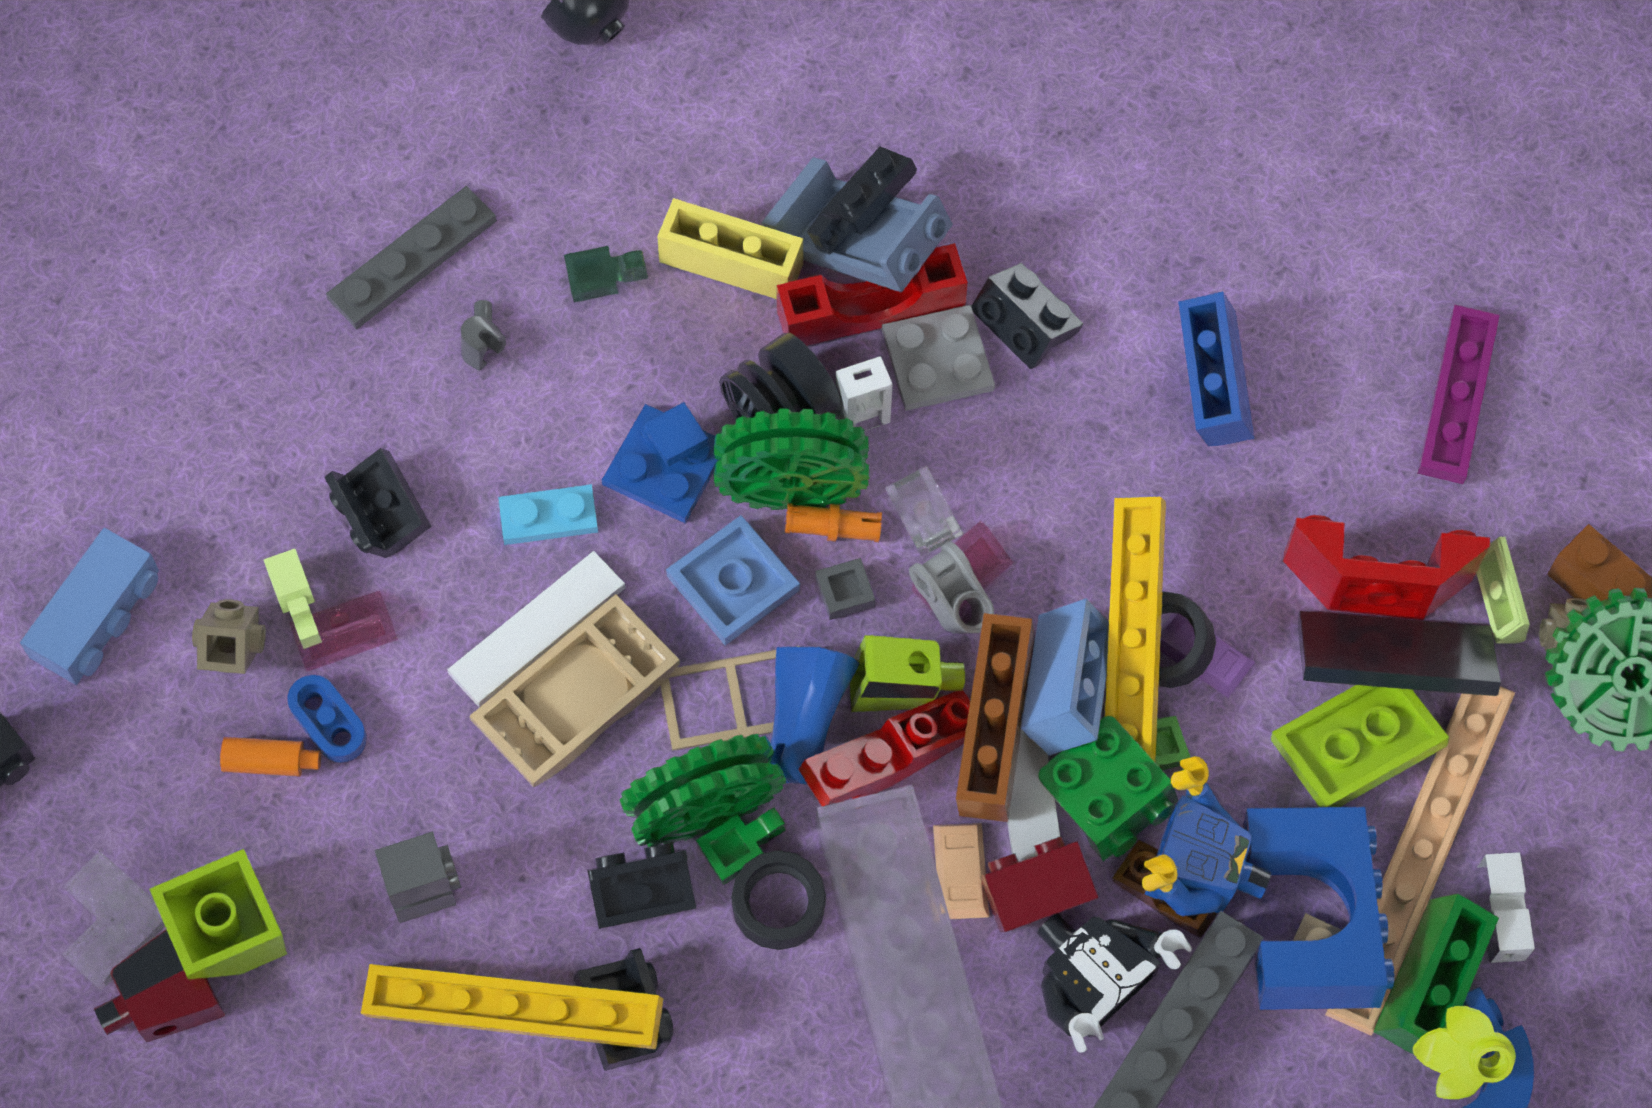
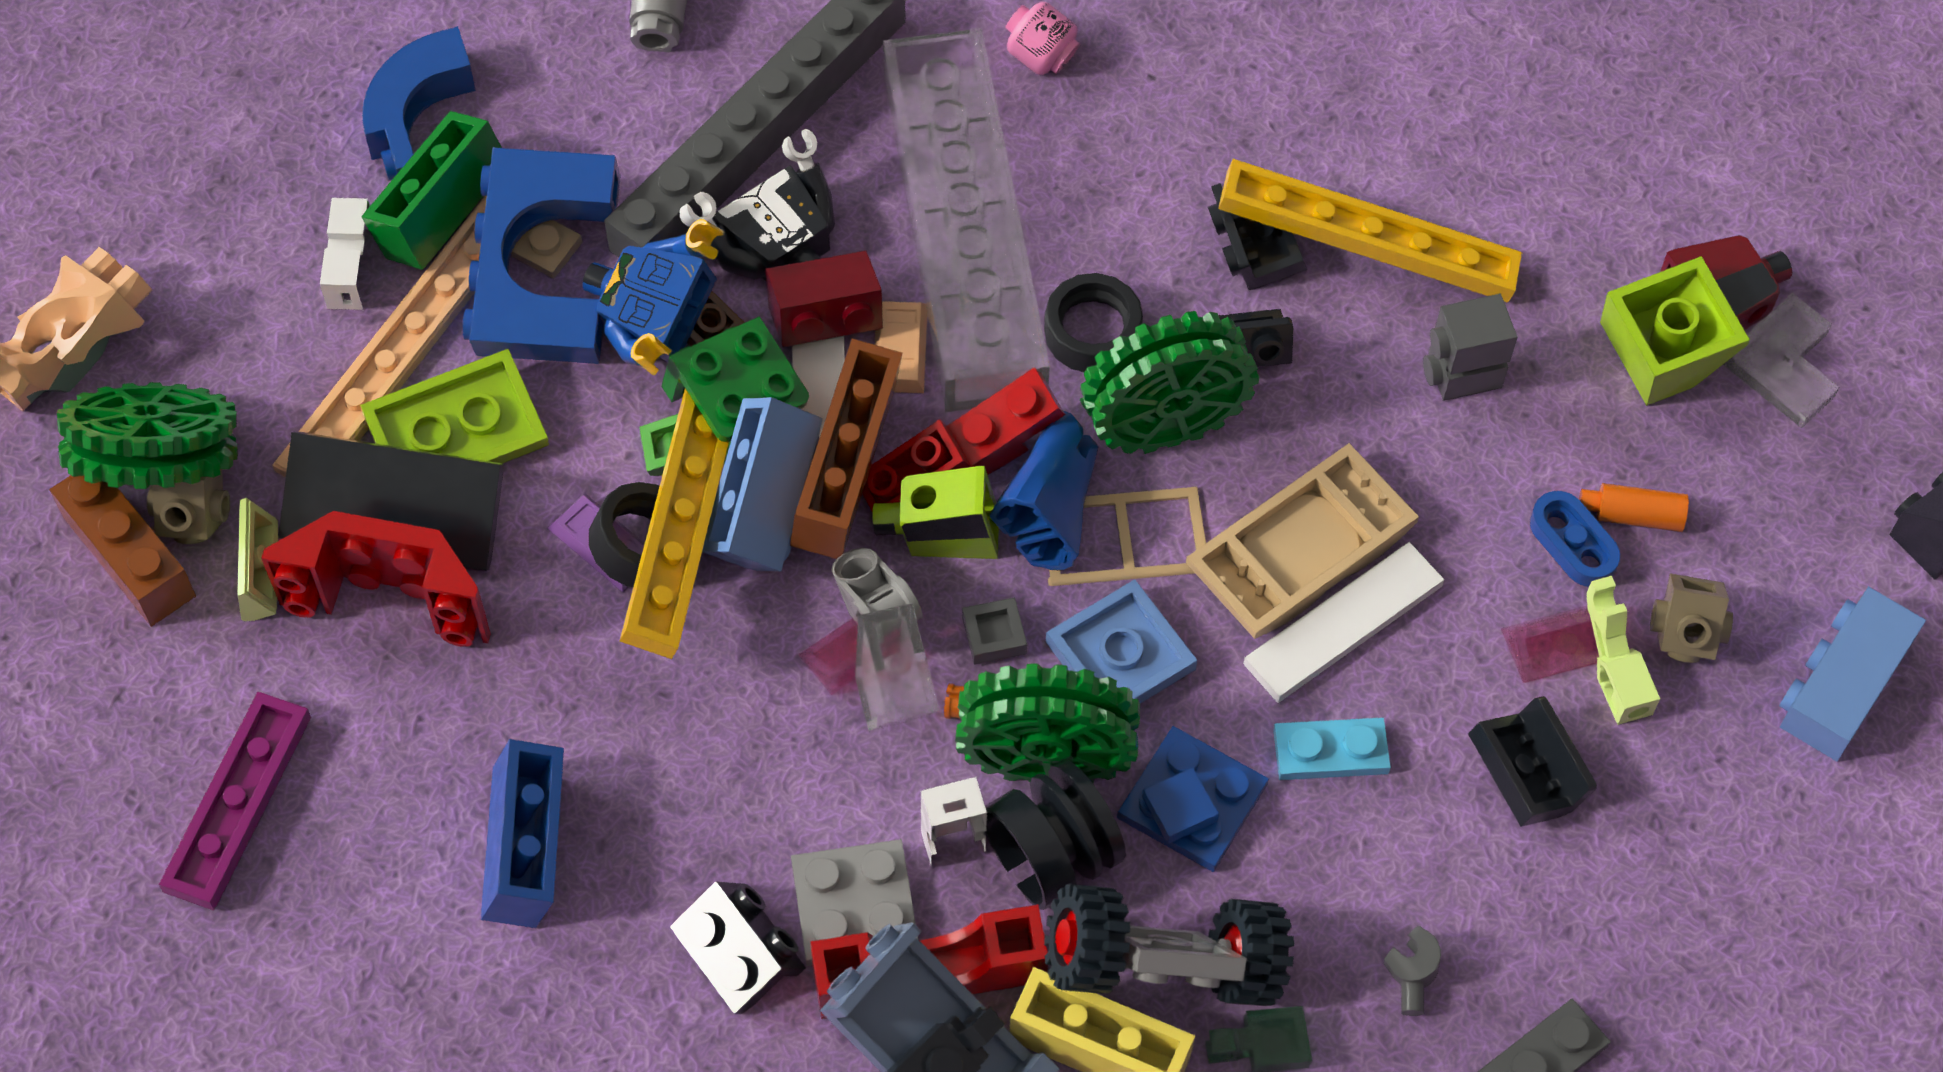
camera: 175 degrees left, 5 degrees down
neon yellow plate [1412,1006,1516,1099] -> none
none -> black plate [1044,884,1294,1006]

